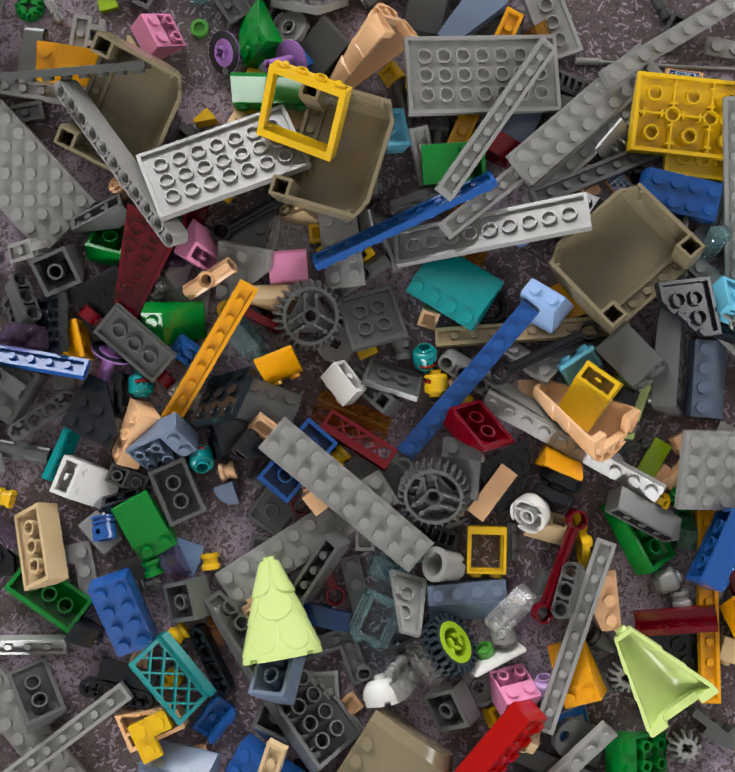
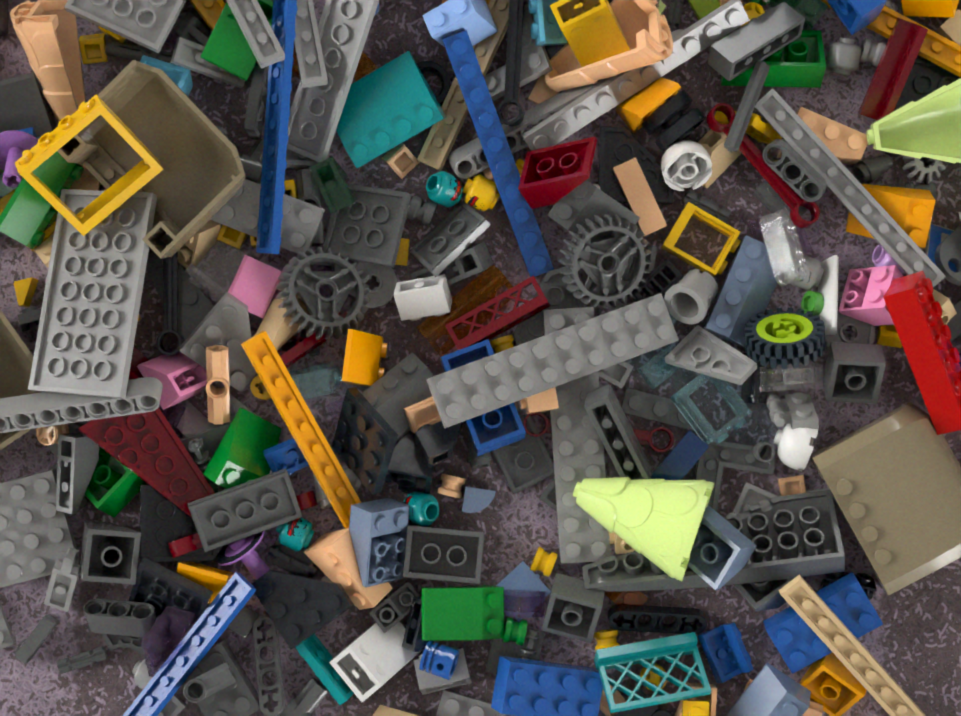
camera: 60 degrees left, 0 degrees up
none -> clear green slope [309,157,355,213]
none -> dark grey axle [724,61,770,152]

